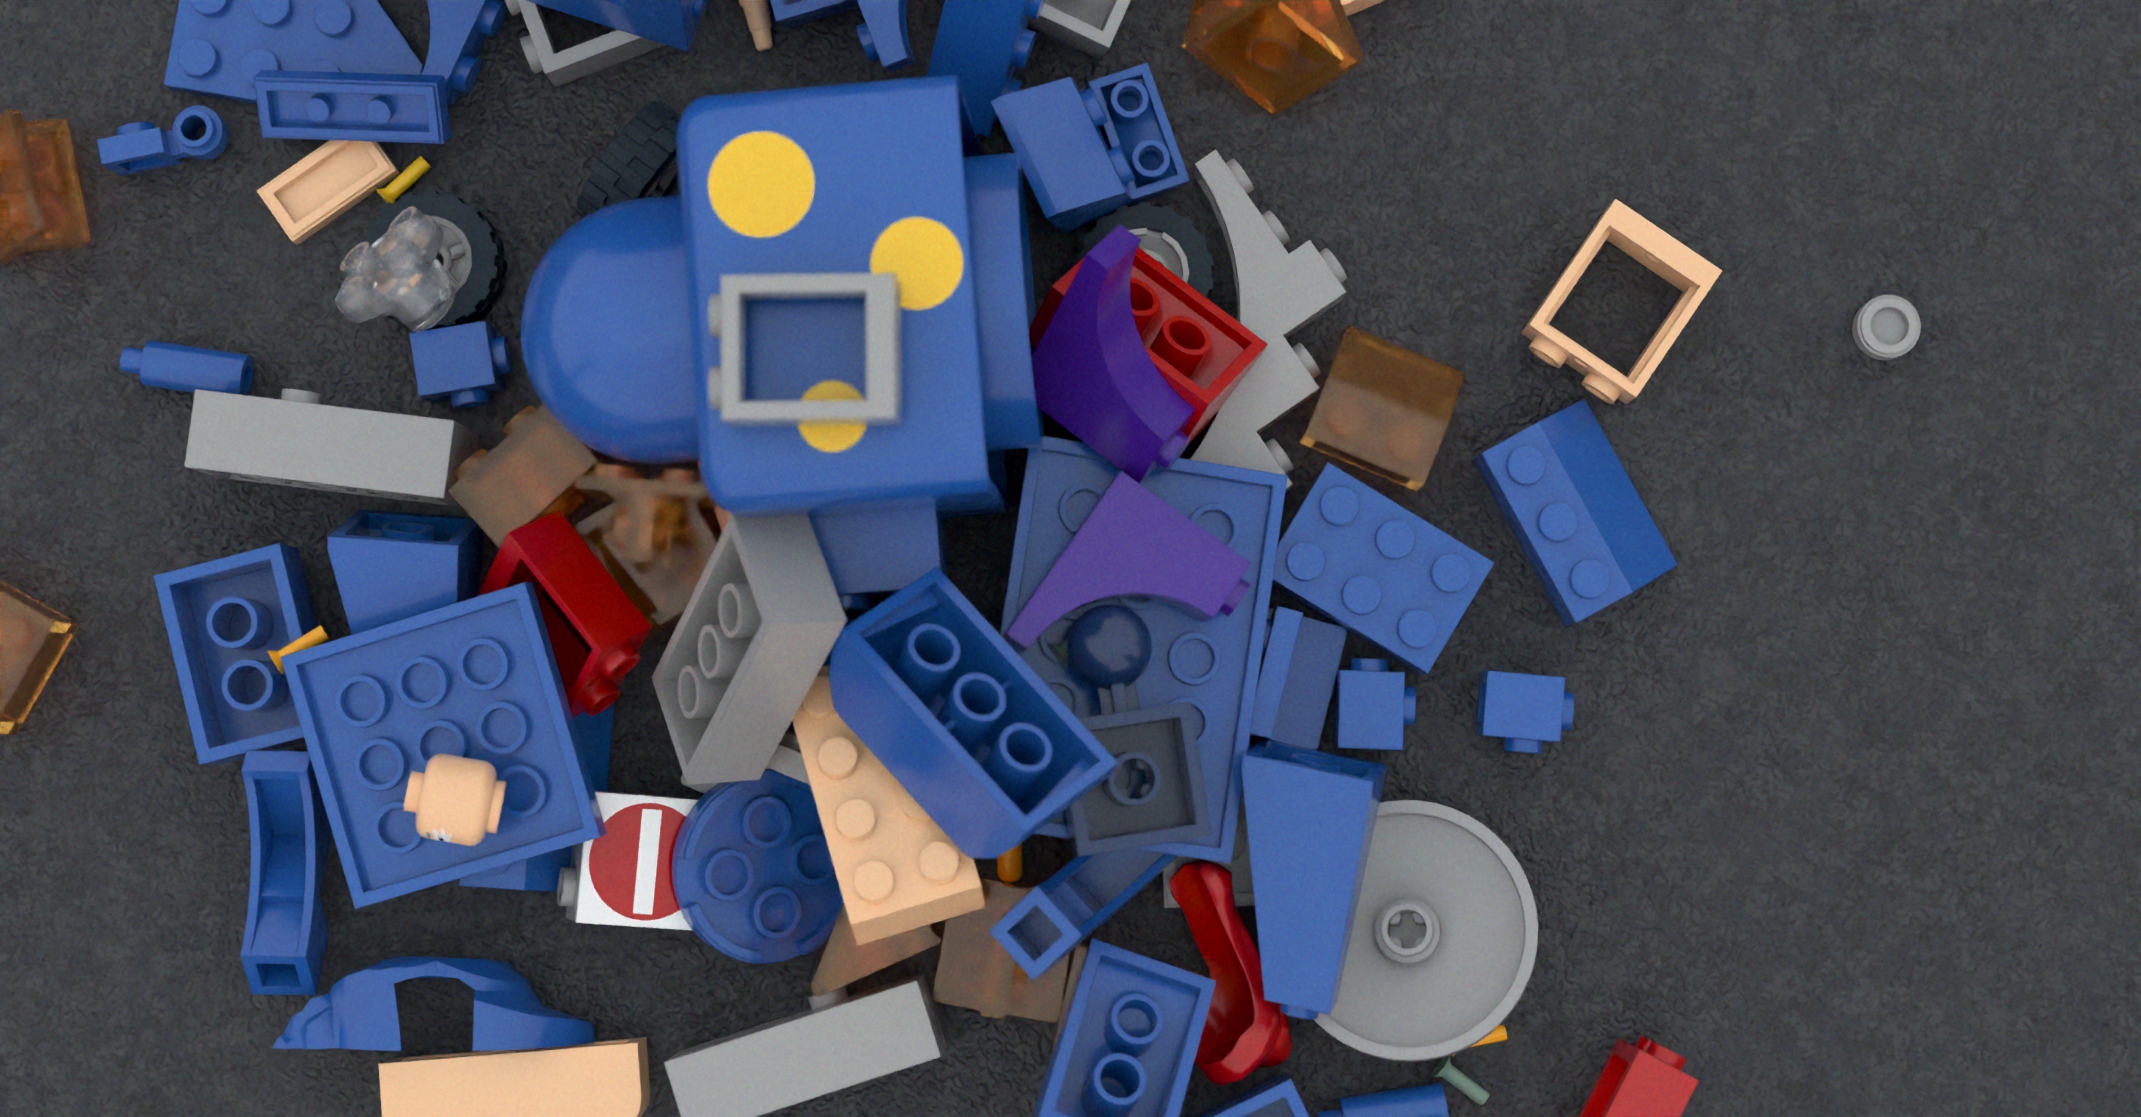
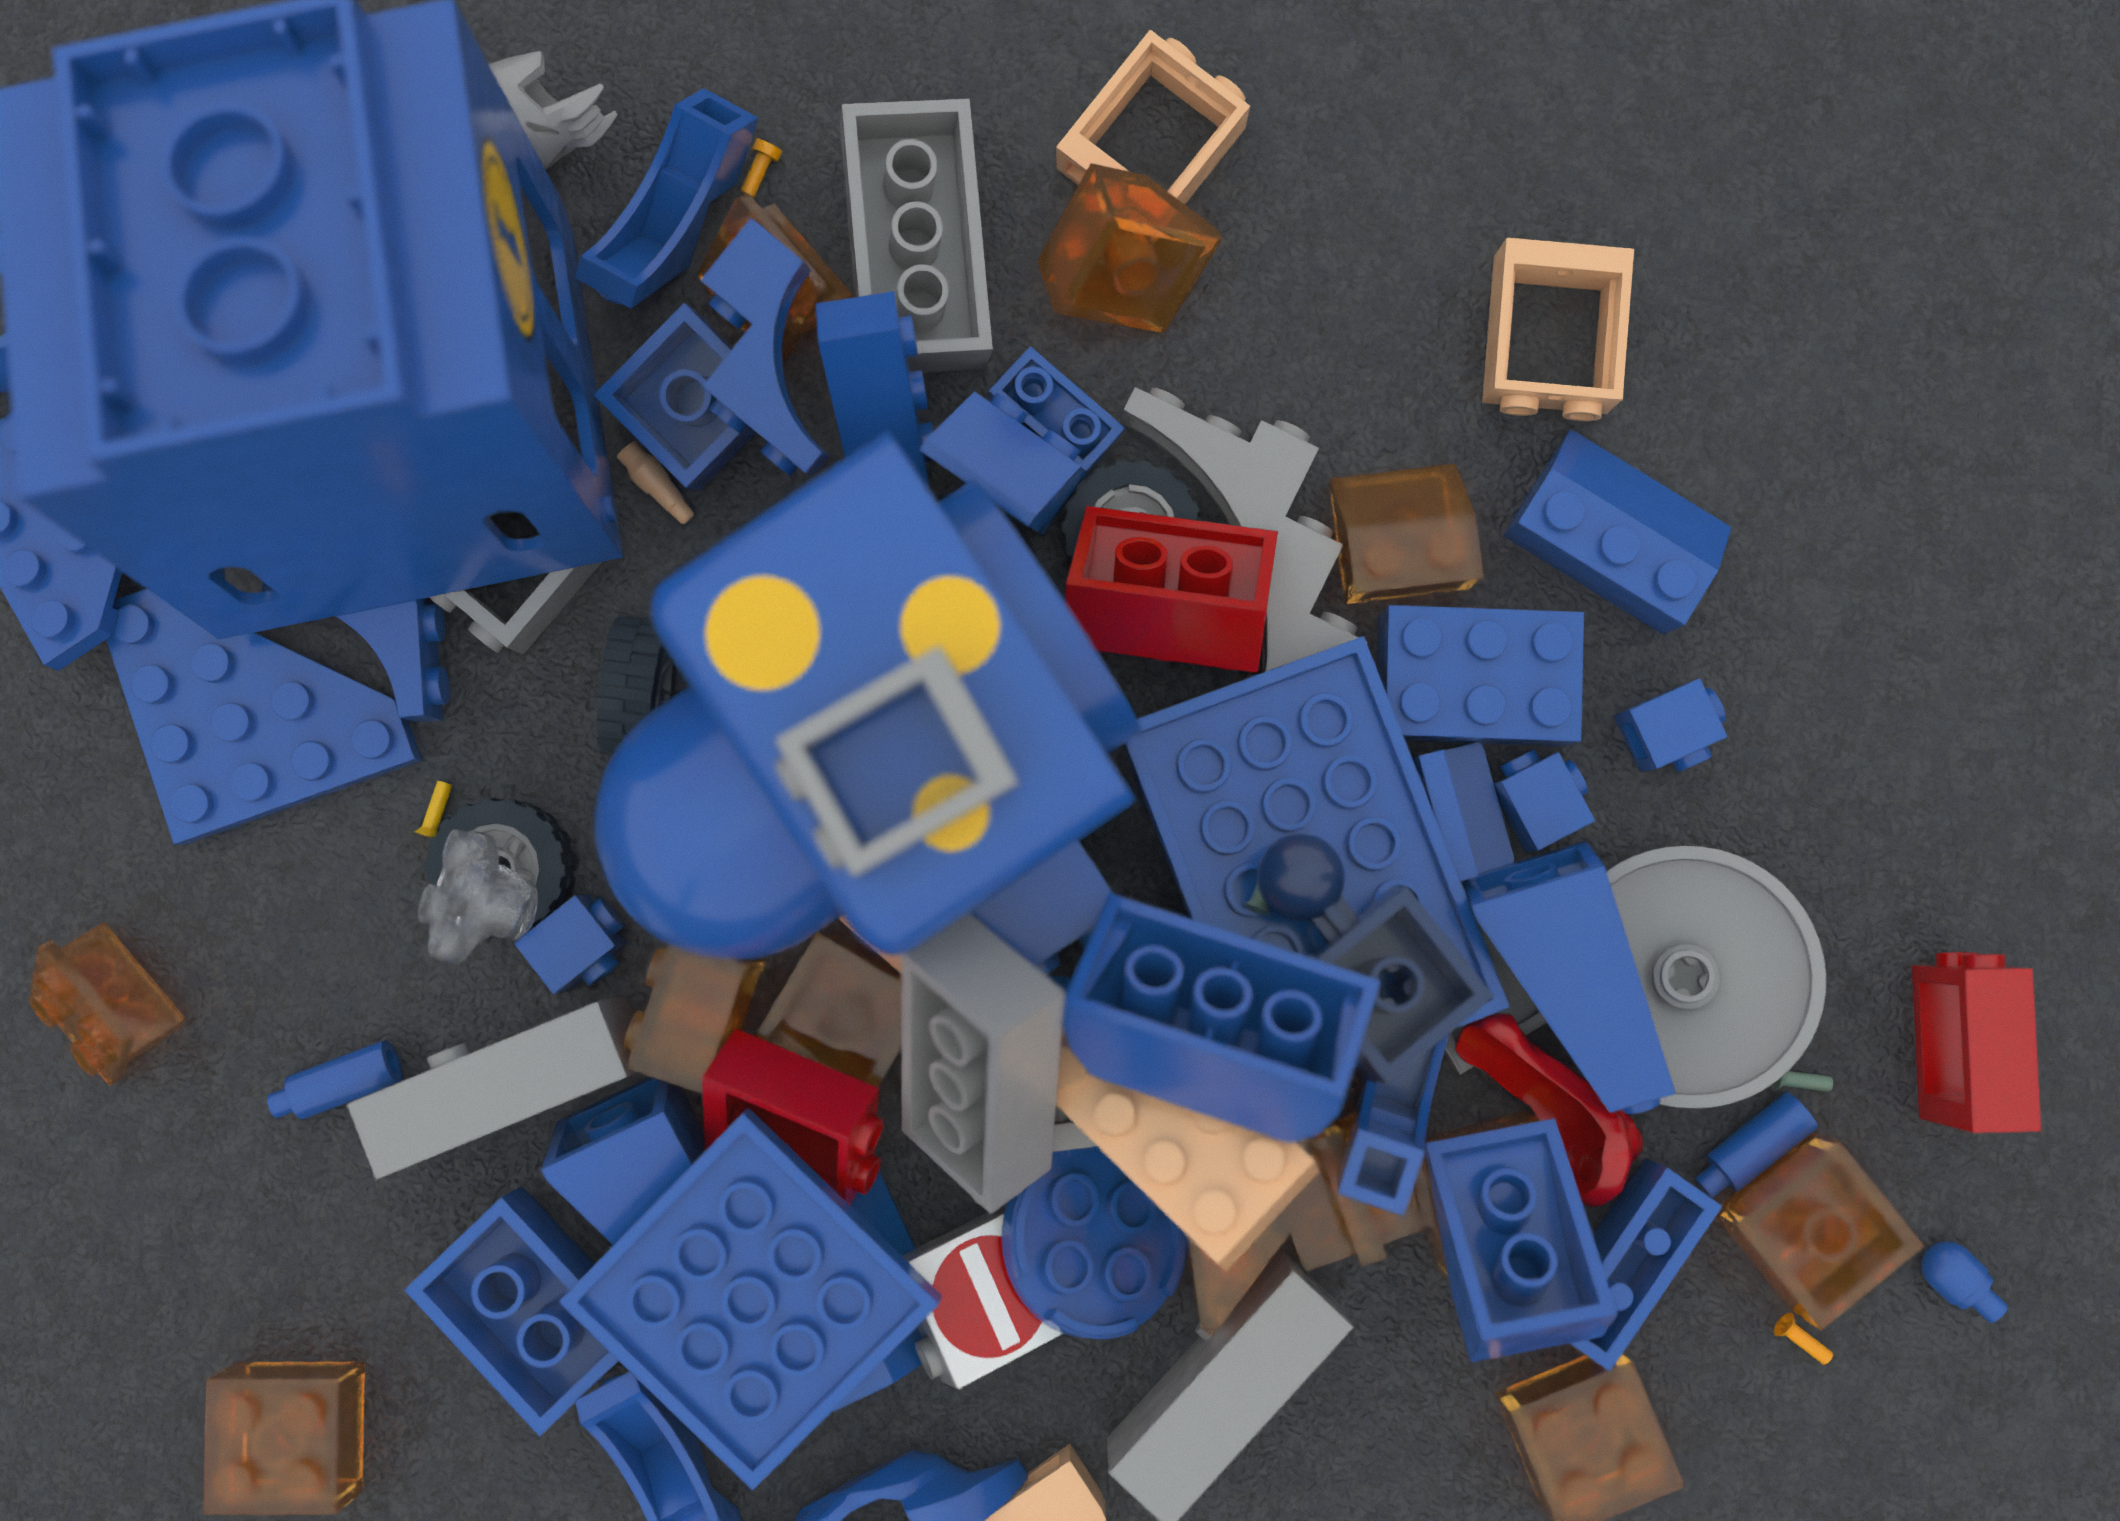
camera: 30 degrees left, 0 degrees up
blue plate [97,105,229,176] -> none
blue tile [253,70,451,144] -> none
light nougat tile [257,140,401,245] -> none
light orange piece [267,625,330,674] -> none
light nougat head [404,754,506,846] -> none
clear orange bracket [575,465,720,569] -> none
dark purple arch [1002,471,1252,653] -> none
dark purple arch [1031,225,1196,484] -> none
light grey tile [1852,295,1921,360] -> none

